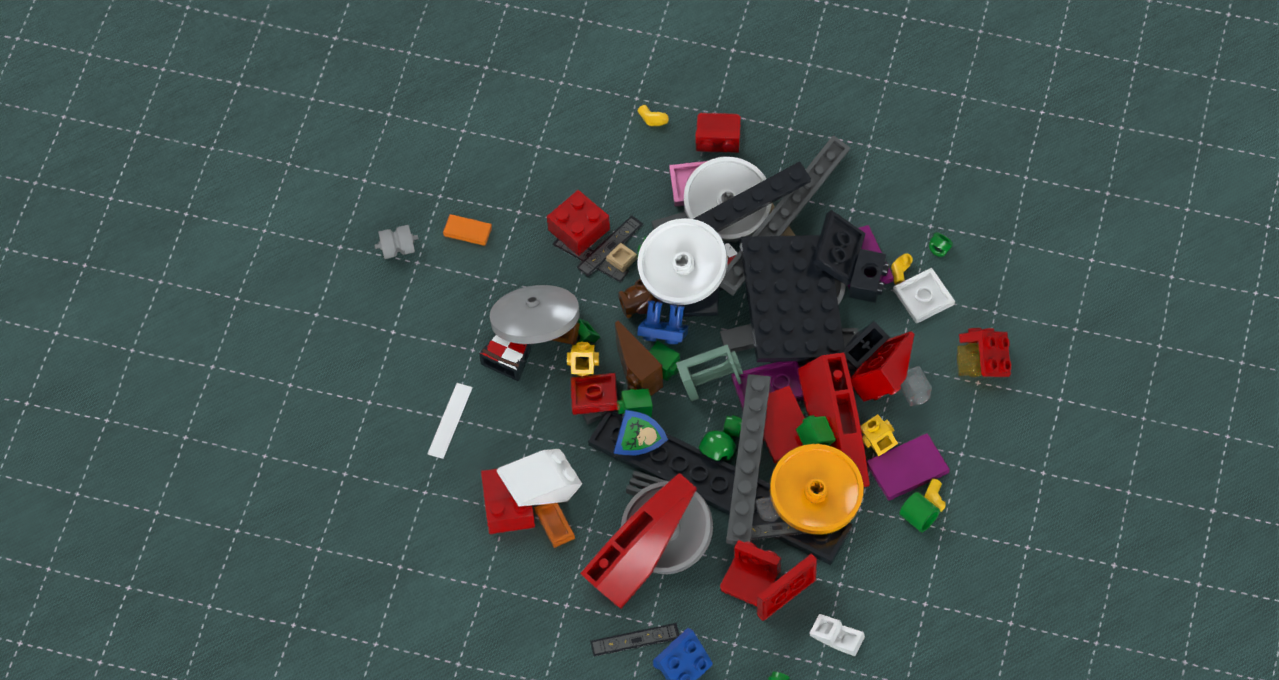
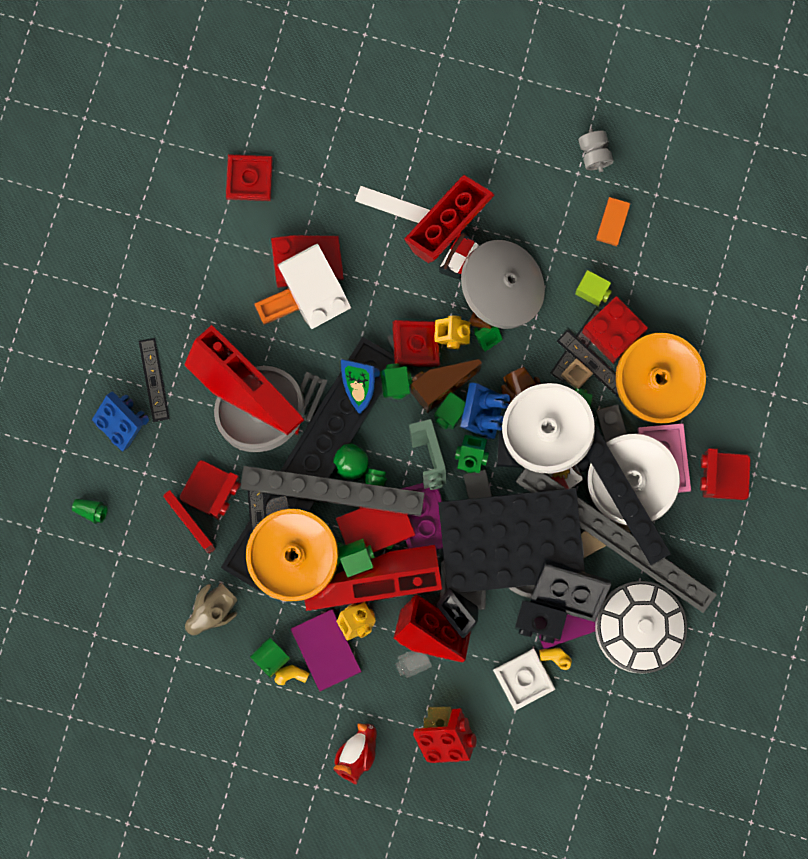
camera: 85 degrees right, 20 degrees up
yellow arm [637,105,669,126] -> none
white slope [809,614,865,656] -> none
green tile [929,232,953,257] -> none
none -> dark tan animal [185,583,238,635]
none -> red tile [226,154,273,201]
none -> red animal [333,723,377,785]
none -> red slope [404,175,494,263]
none -> green brick [455,434,489,473]
none -> lime brick [575,270,612,307]
none -> white dish [595,581,687,674]
none -> light orange dish [616,333,706,424]

